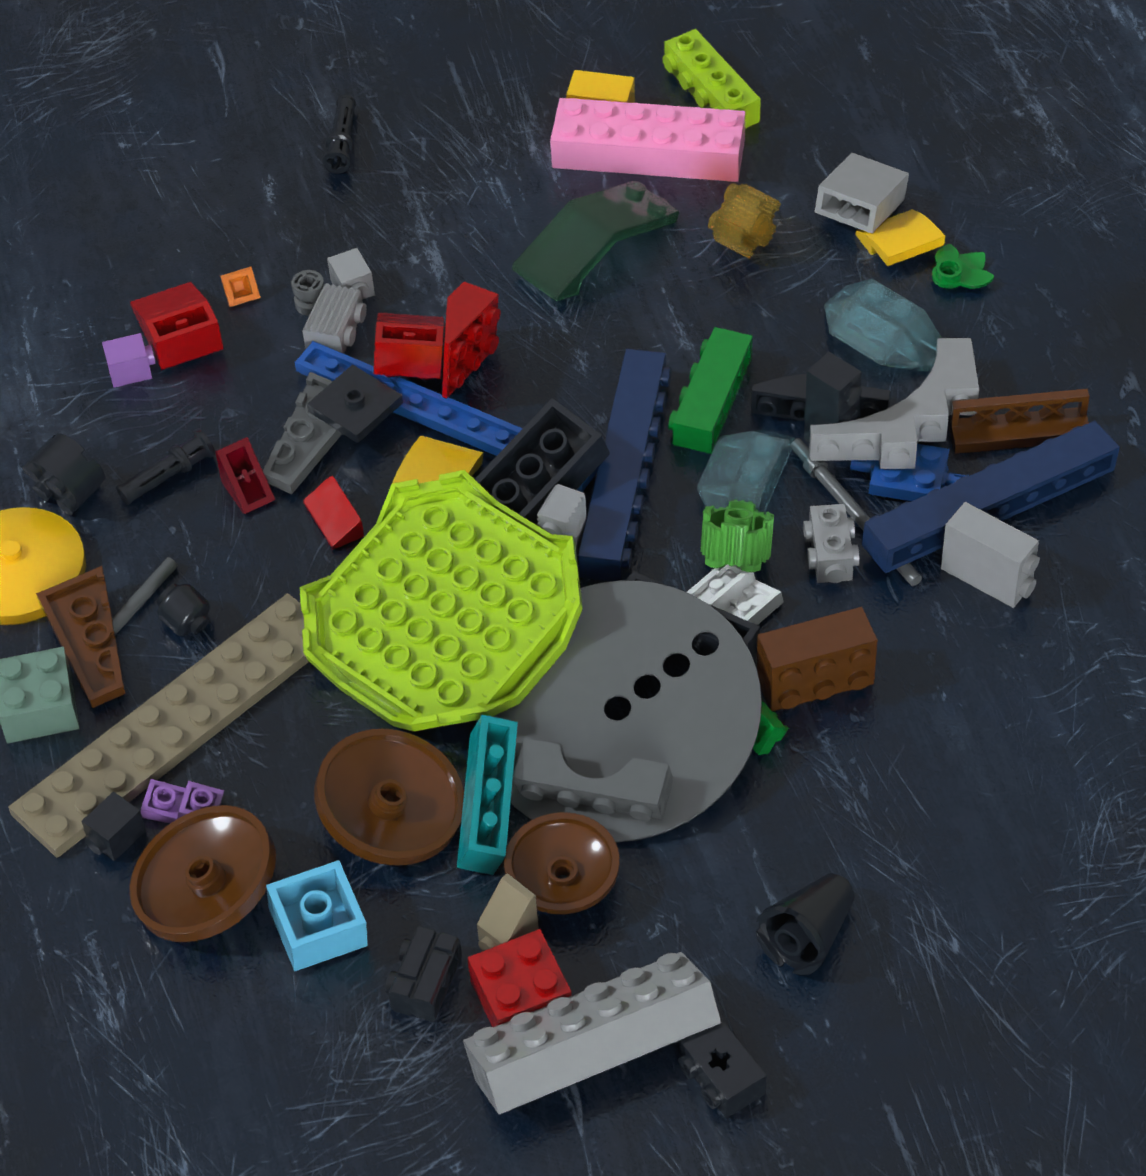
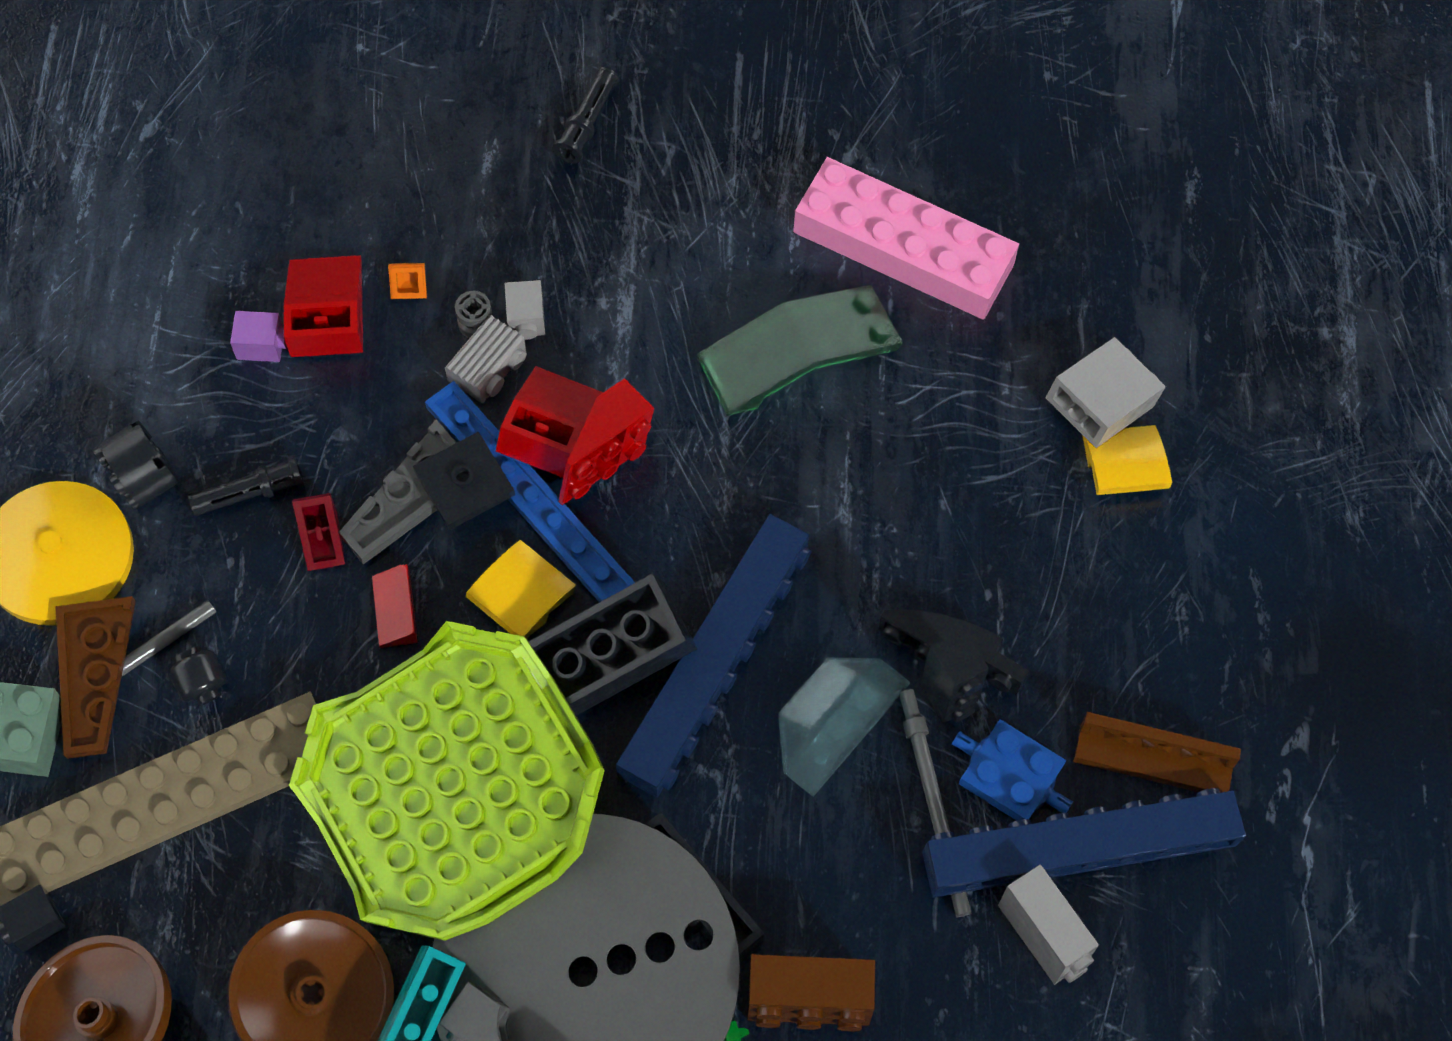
camera: 15 degrees right, 15 degrees up
medium lavender slope [140,779,224,823] -> none
light grey brick [537,484,587,556] -> none
yellow brick [566,70,635,103] -> none
lime brick [663,29,761,128] -> none
green brick [668,327,753,454] -> none
white slope [687,564,784,625] -> none
bright green brick [701,500,774,572] -> none
clear yellow brick [708,183,781,259] -> none
light grey brick [803,504,859,583] -> none
light grey arch [809,338,979,469] -> none
clear light blue wedge [824,279,942,372] -> none
green plate [932,243,994,289] -> none

